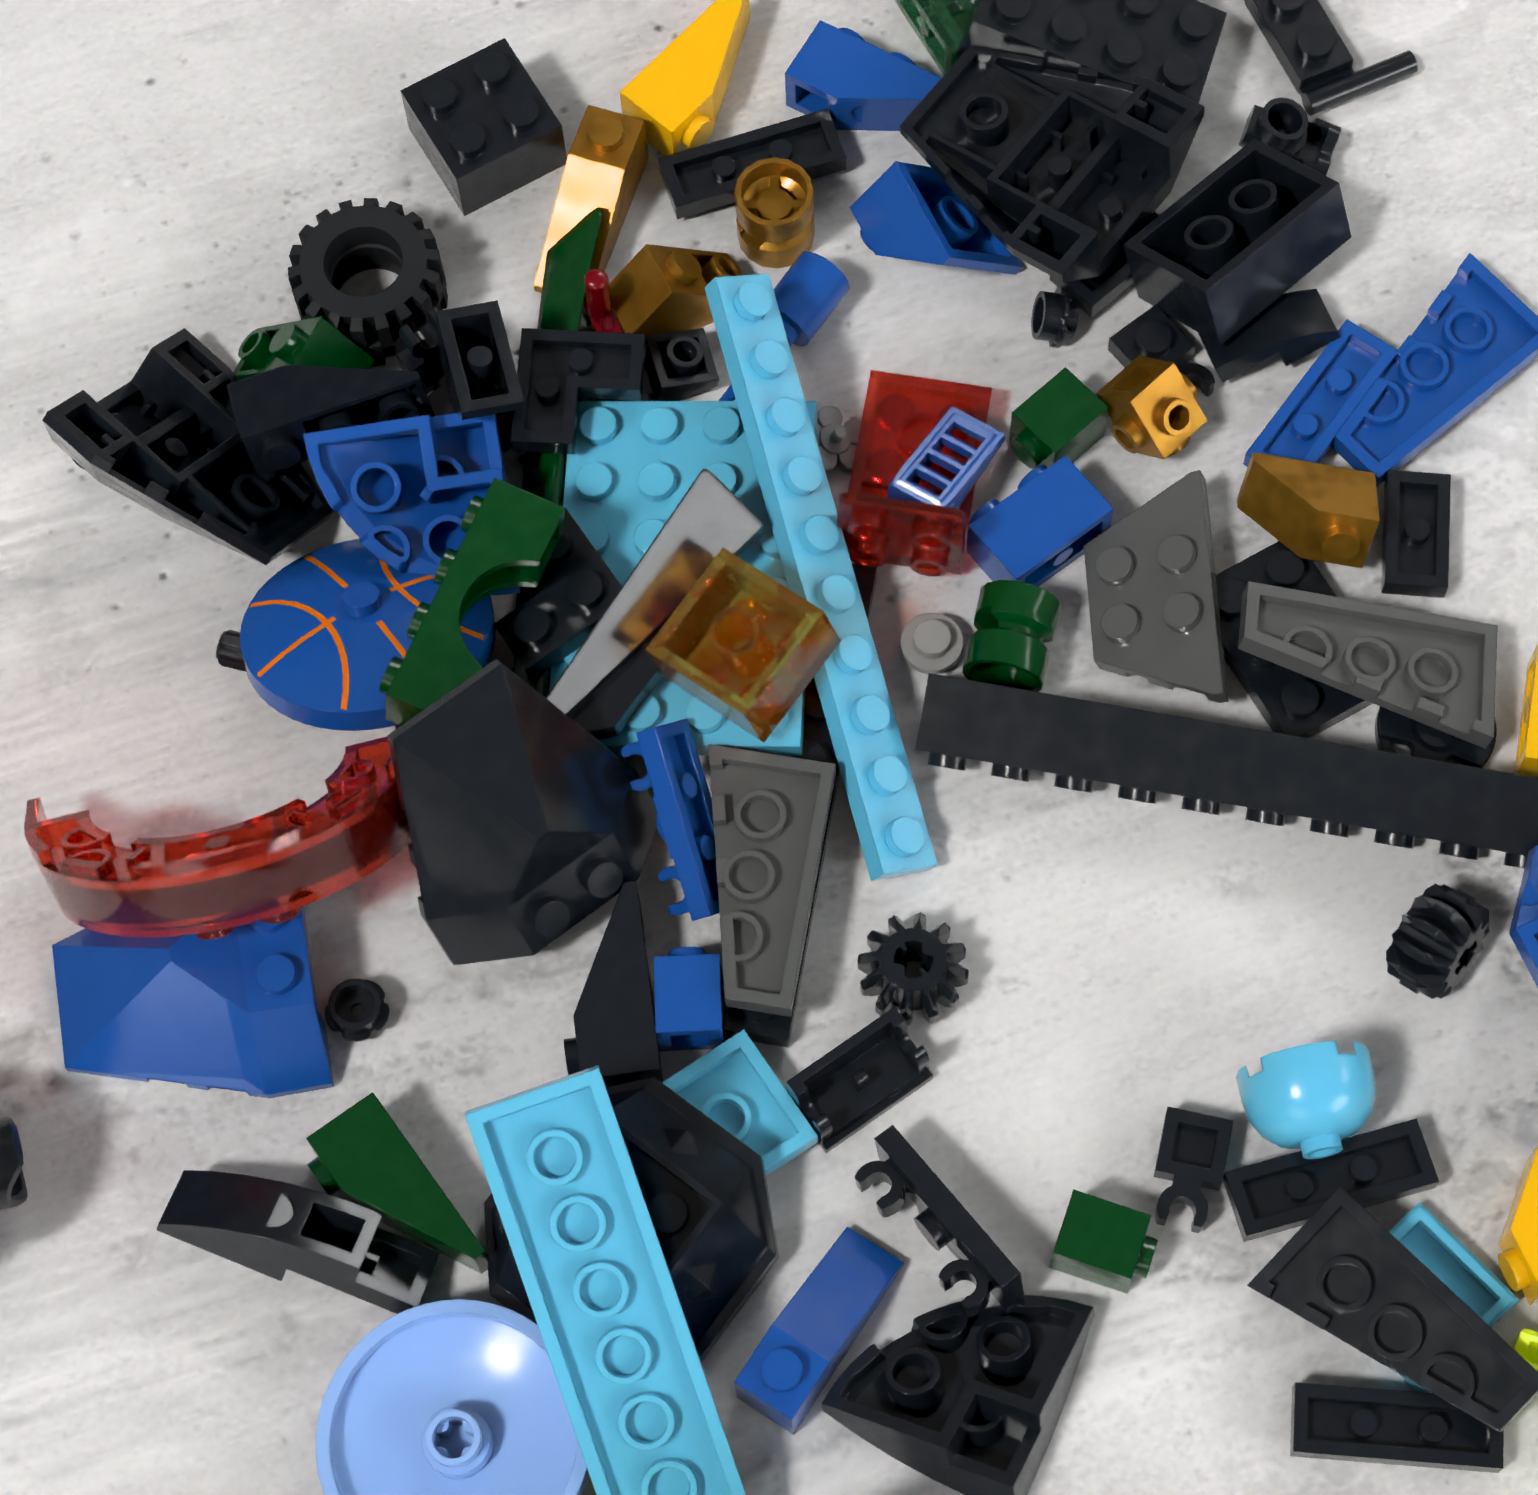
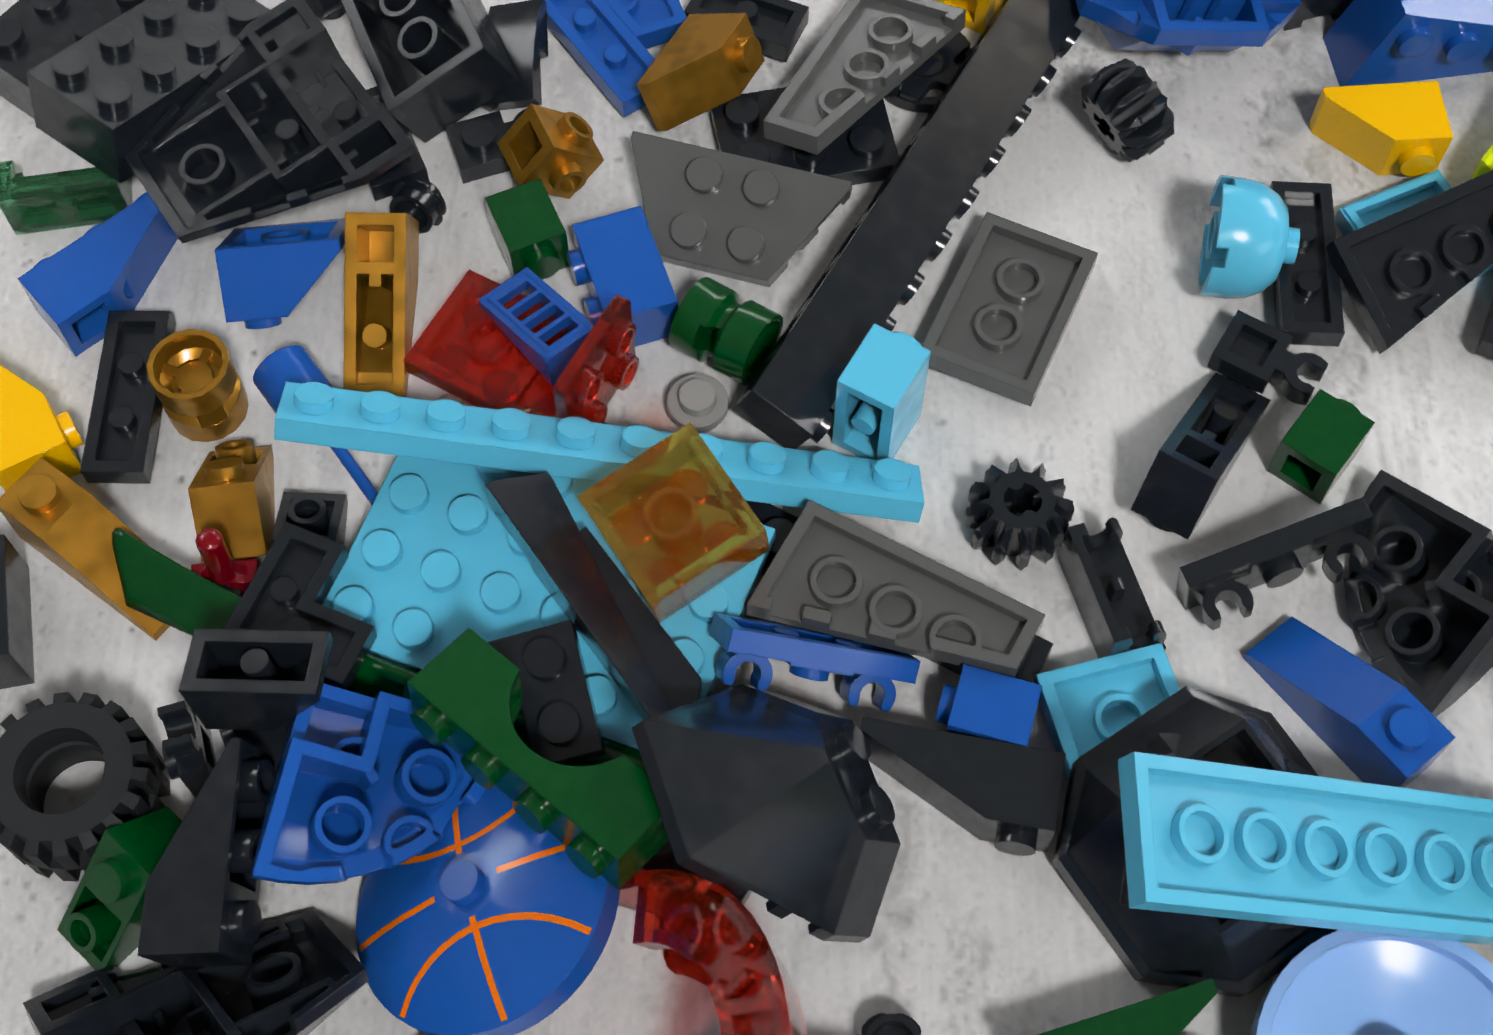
camera: 75 degrees left, 5 degrees down
none -> pearl gold slope [343,212,419,397]
none -> medium azure brick [832,323,931,460]
none -> dark grey plate [922,212,1098,407]
none -> black slope [1130,372,1271,540]

